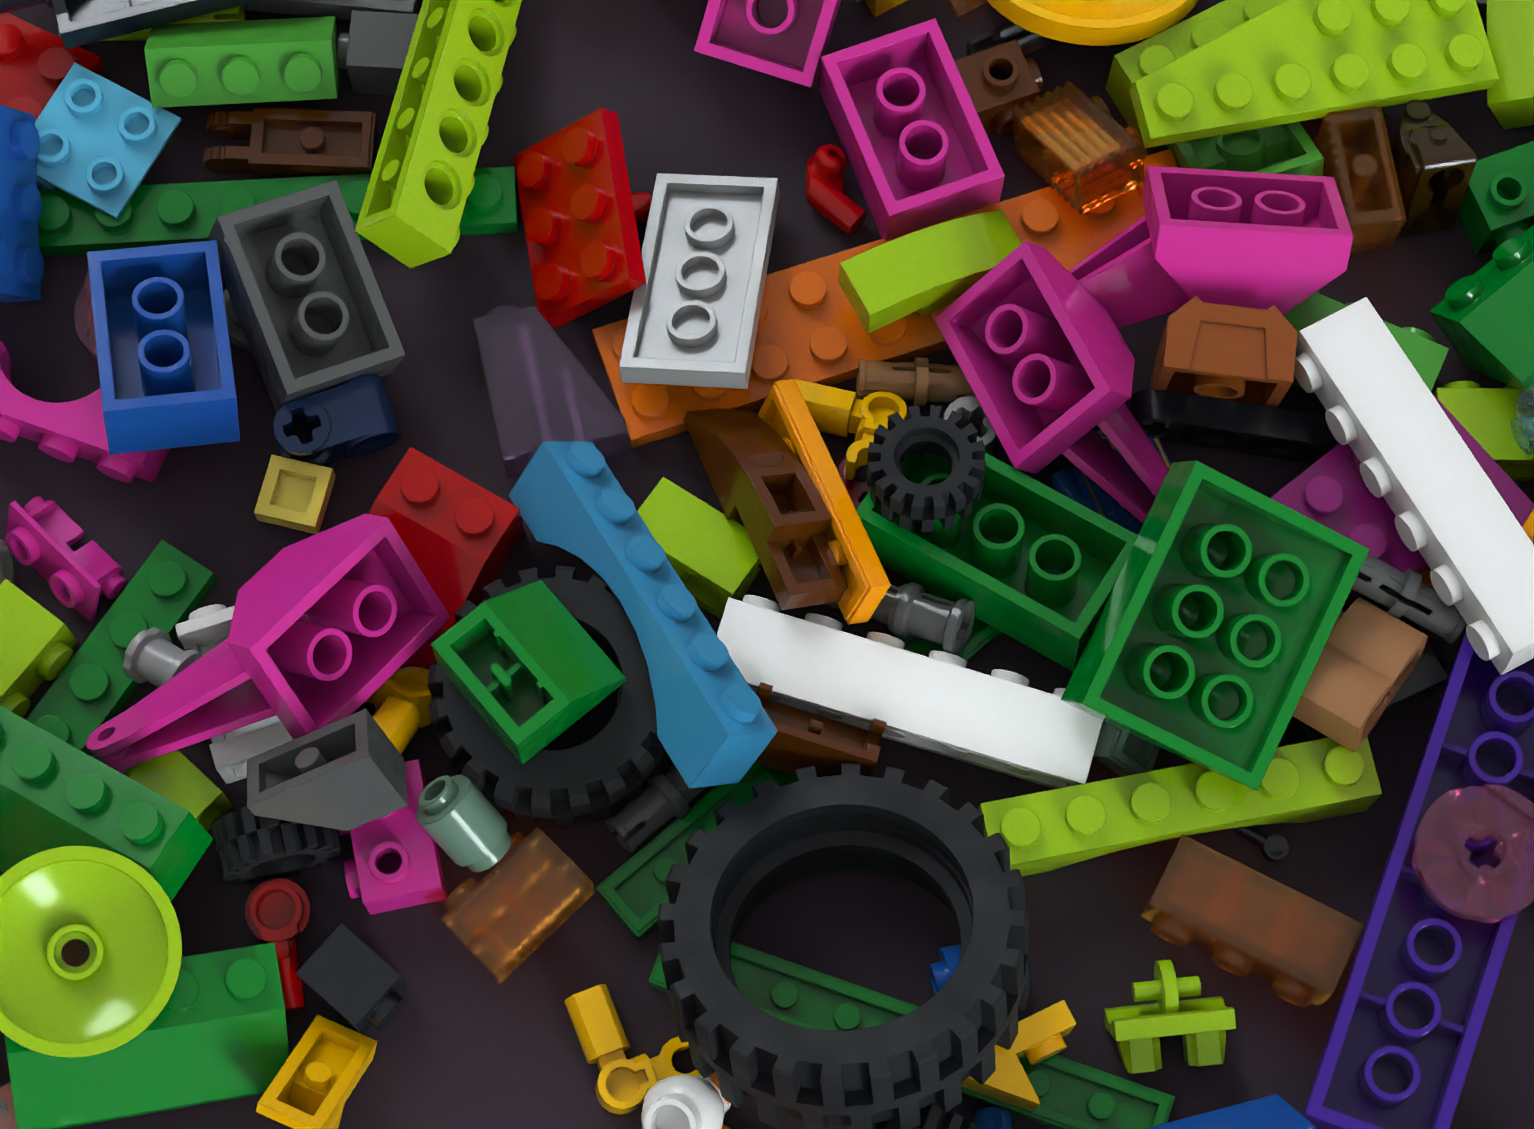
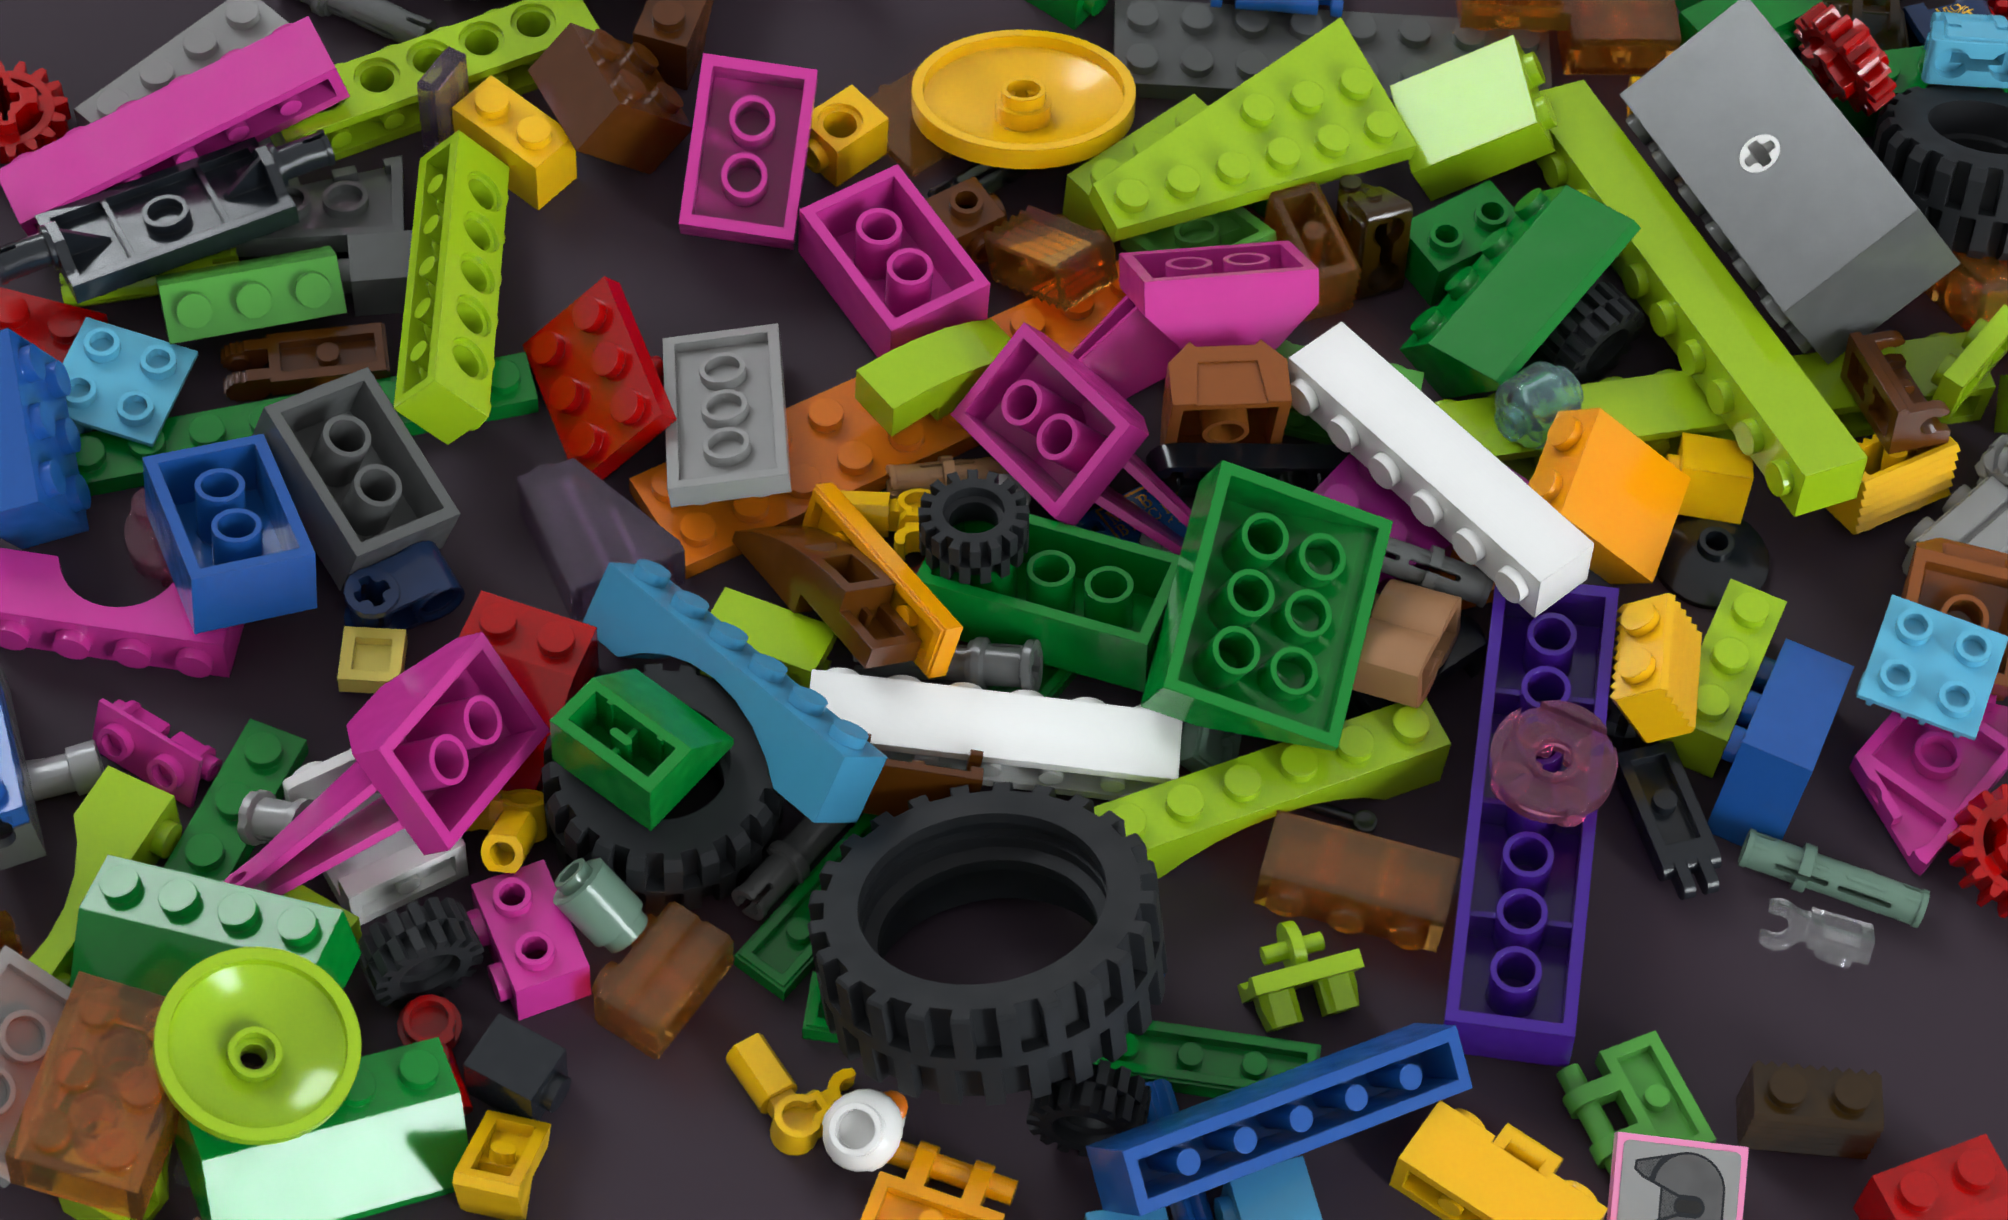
camera: 15 degrees left, 15 degrees down
dark grey slope [247,709,408,831] -> none
red arm [805,144,868,236] -> none
yellow slope [961,1000,1076,1112] -> none

